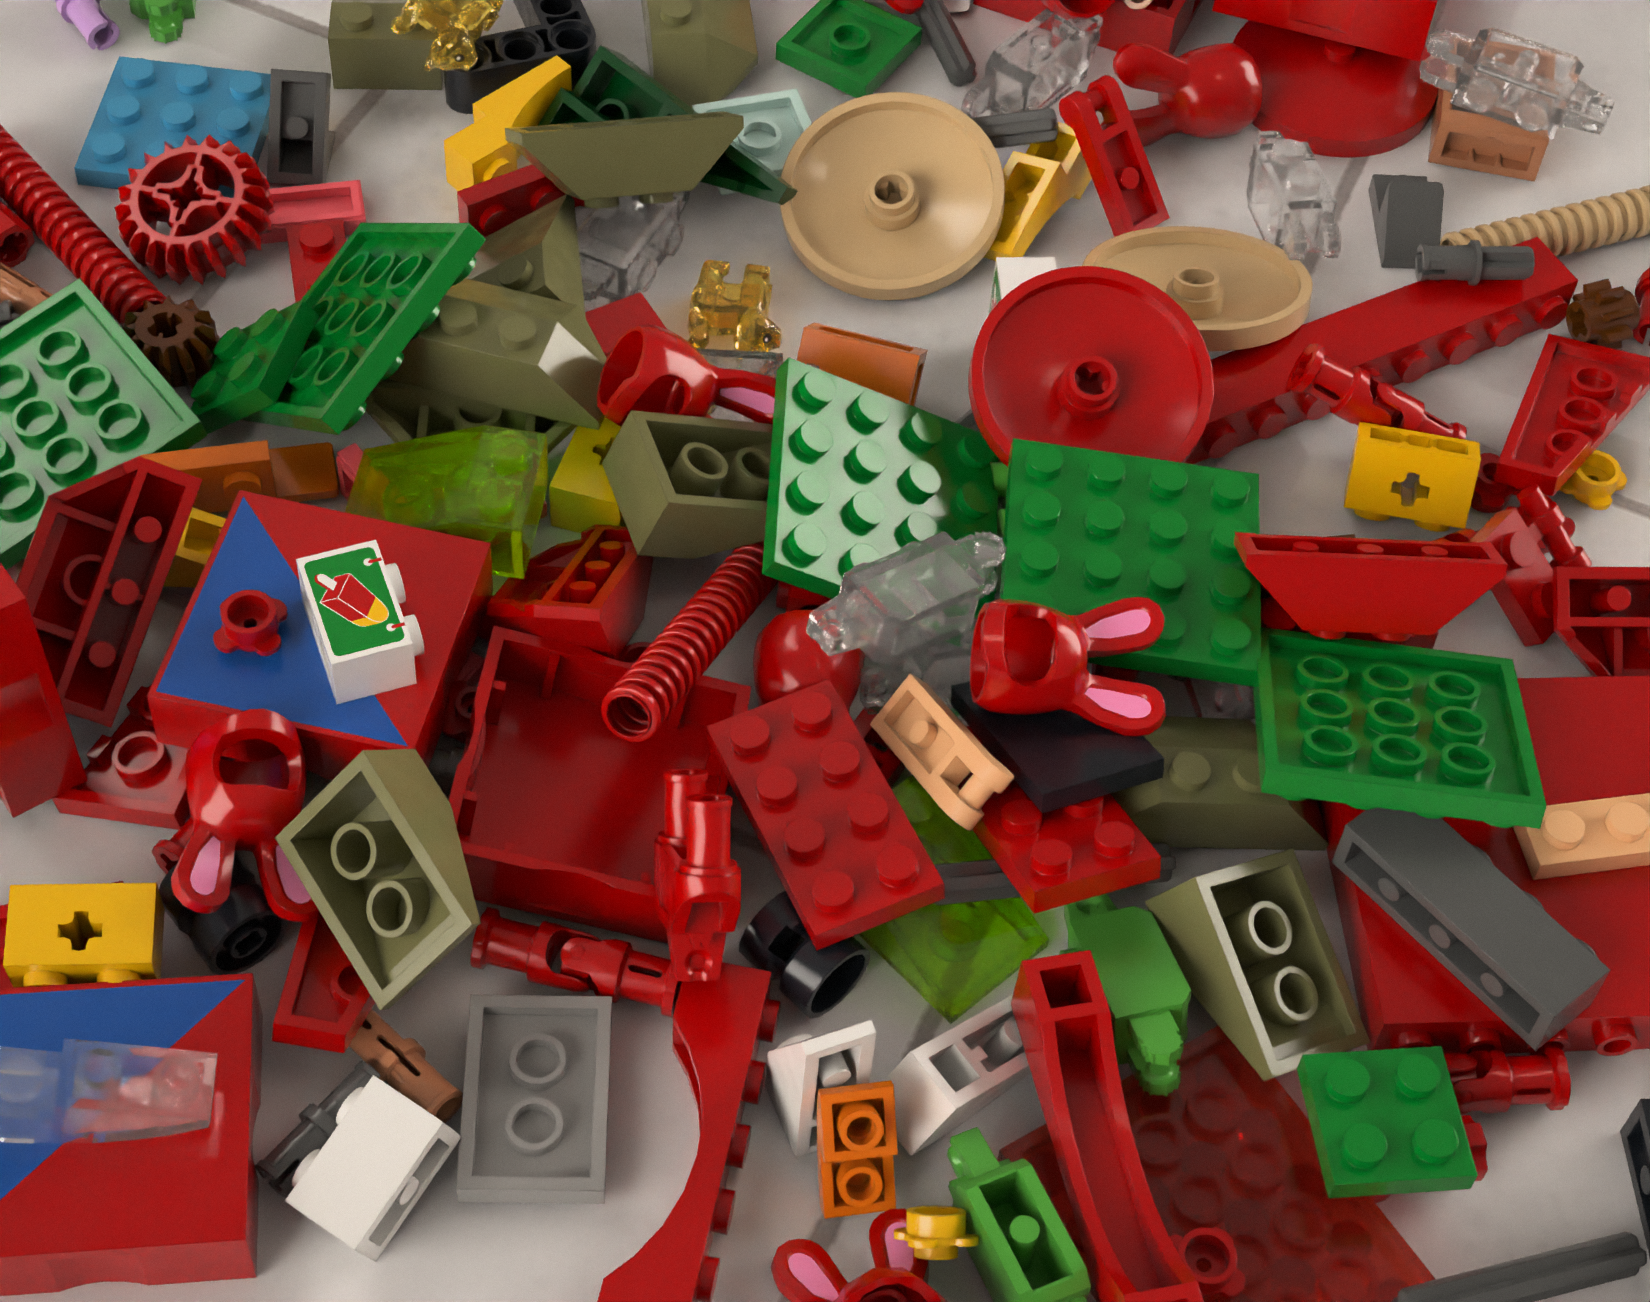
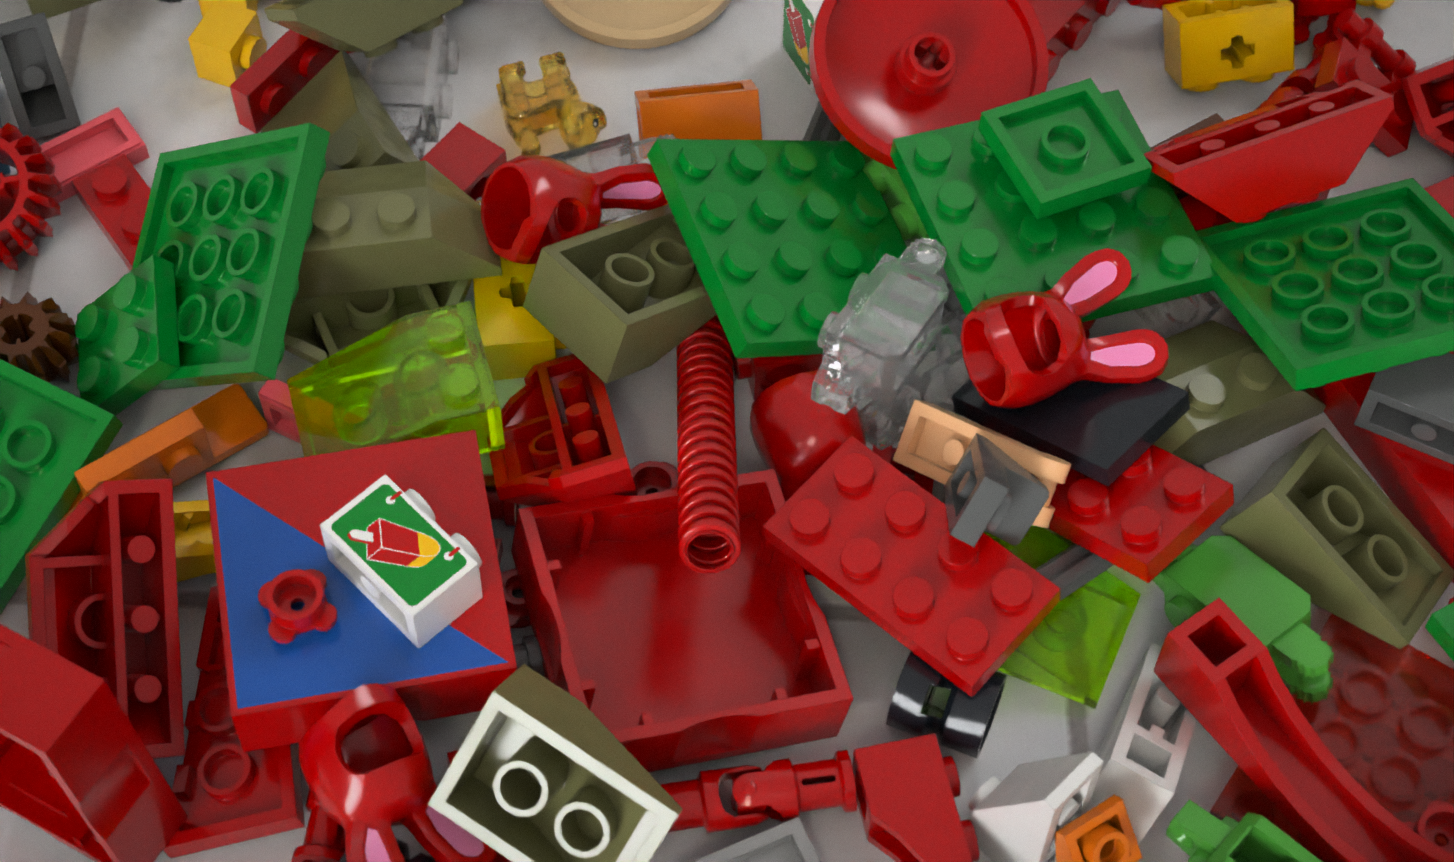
camera: 20 degrees left, 5 degrees up
red connector [654,768,741,982] -> none
none -> dark grey slope [943,433,1049,547]
none -> green plate [978,78,1152,220]

